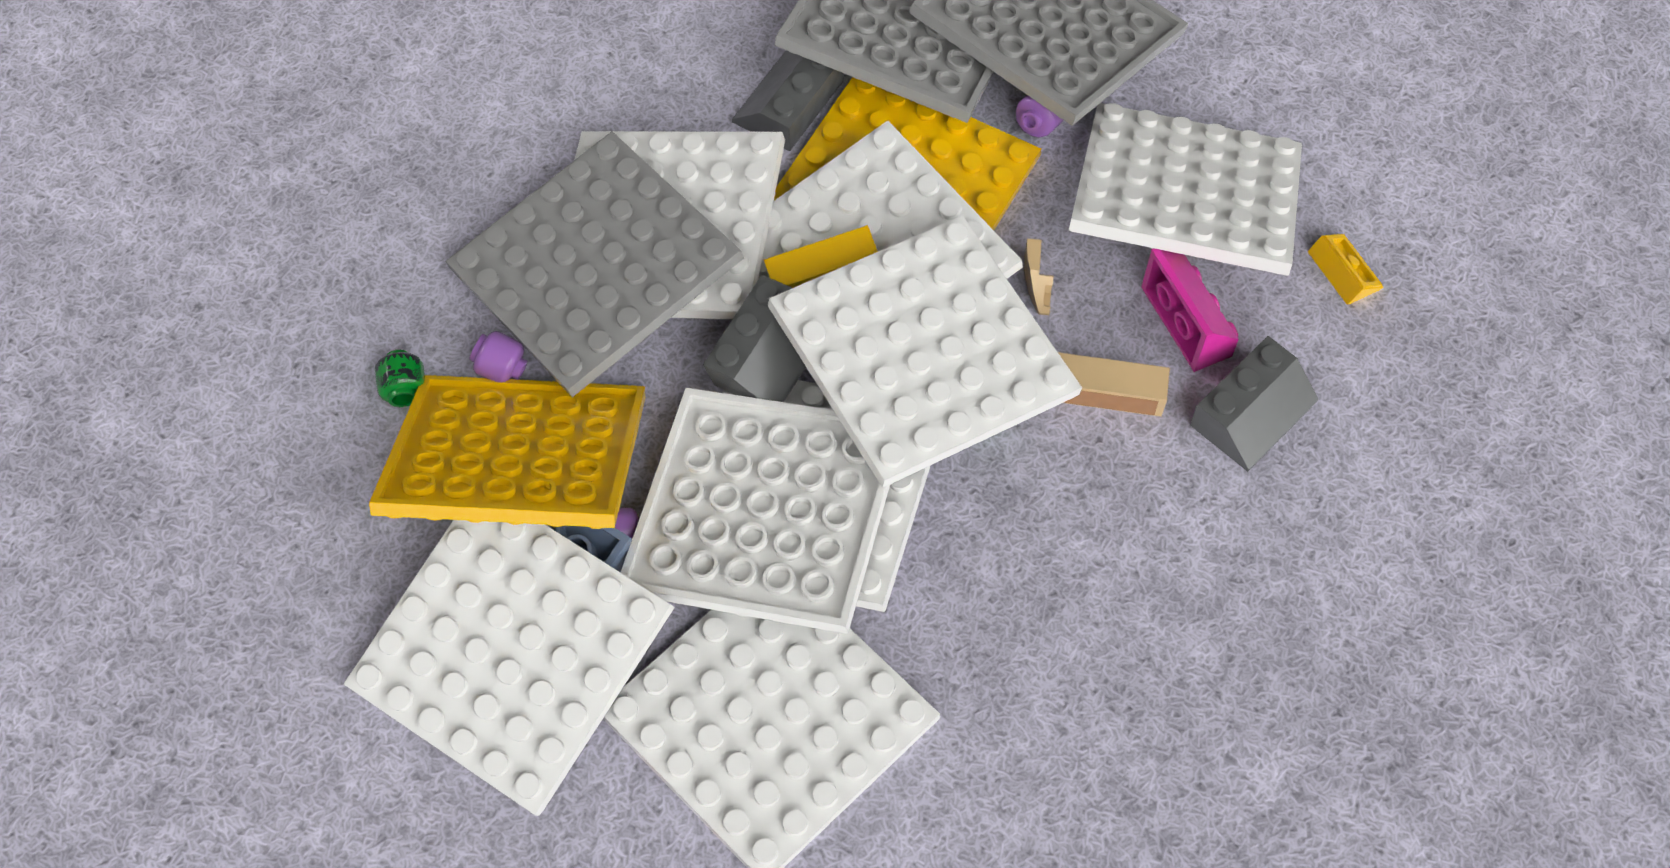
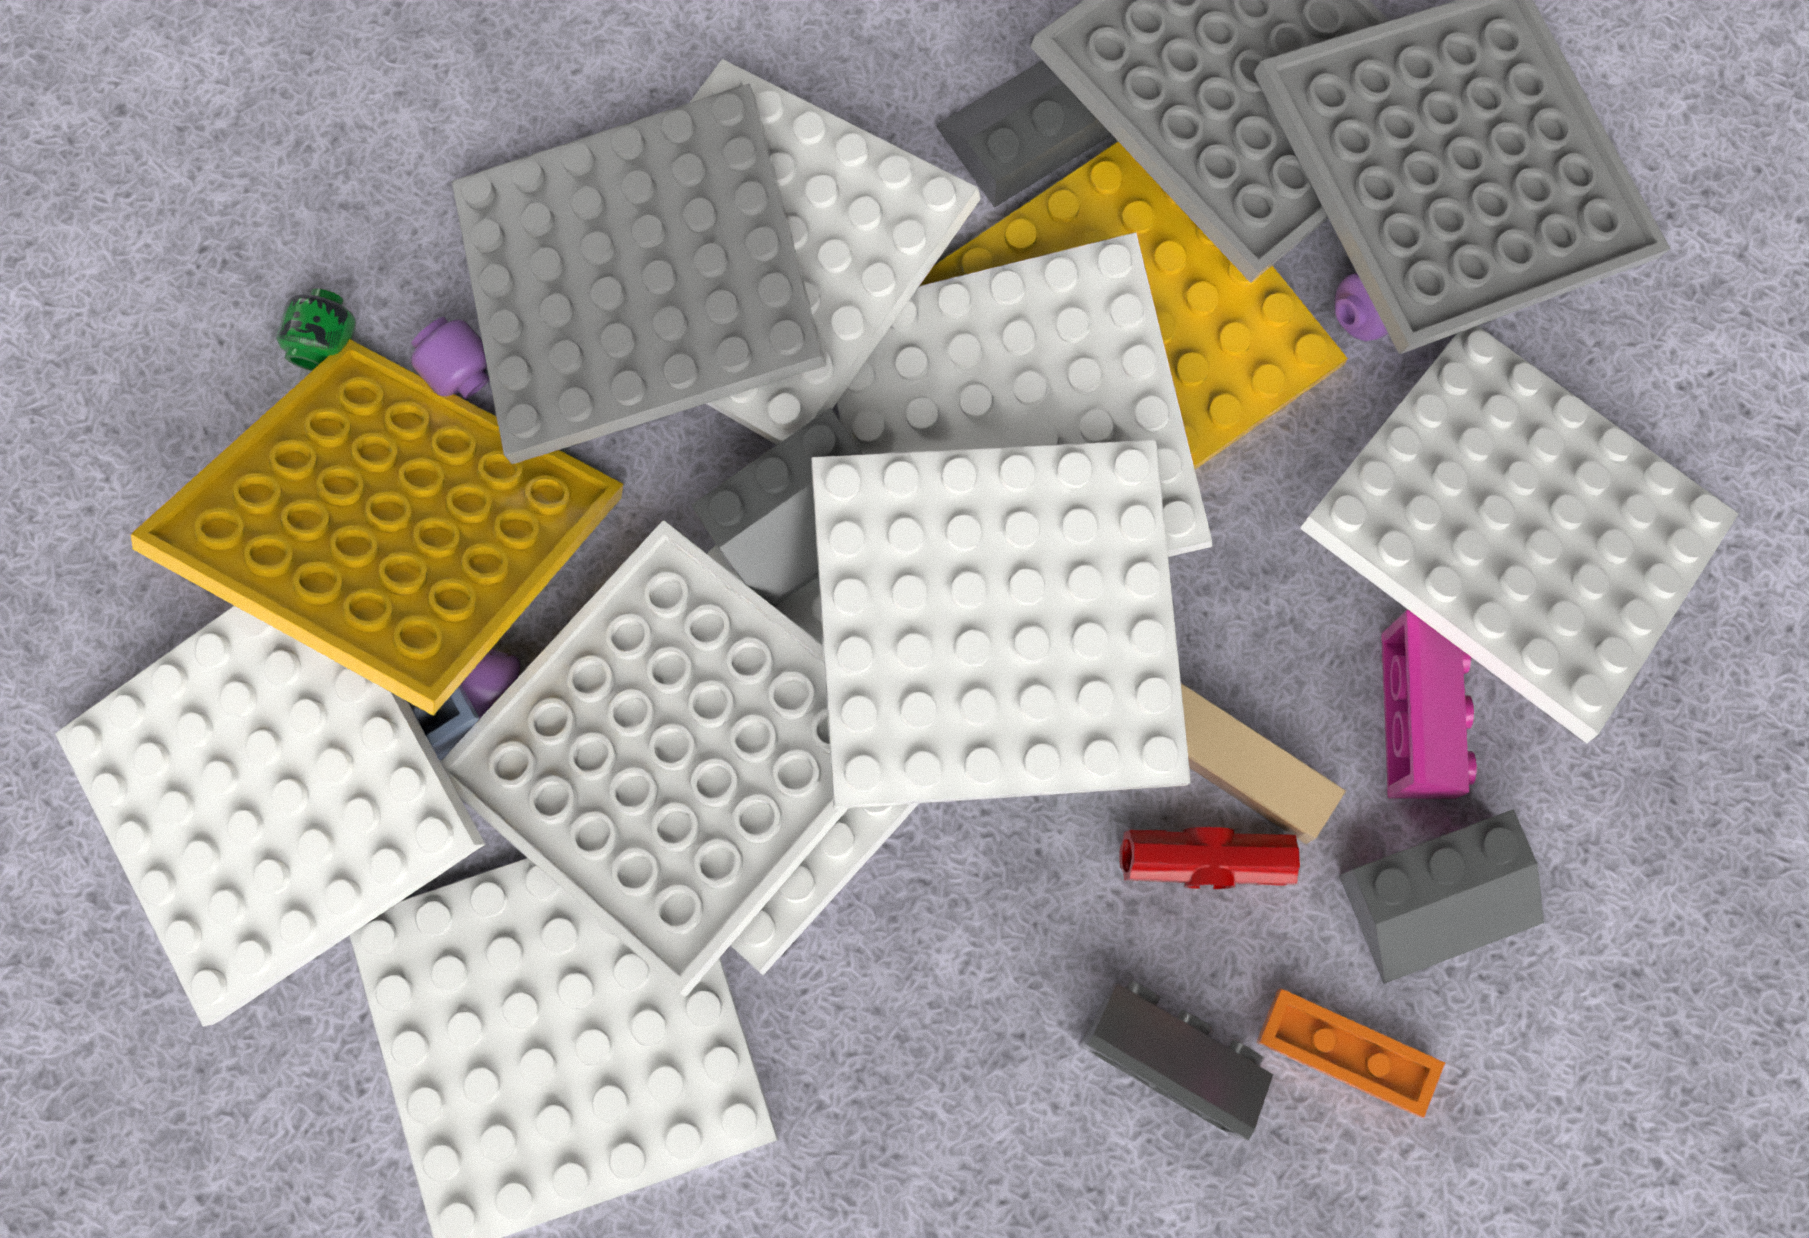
camera: 30 degrees right, 15 degrees up
yellow tile [764,225,878,288] -> none
tan slope [1024,239,1054,315] -> none
yellow slope [1308,234,1383,305] -> none
none -> dark grey slope [1079,980,1273,1140]
none -> red piece [1119,827,1300,889]
none -> orange plate [1256,988,1445,1118]

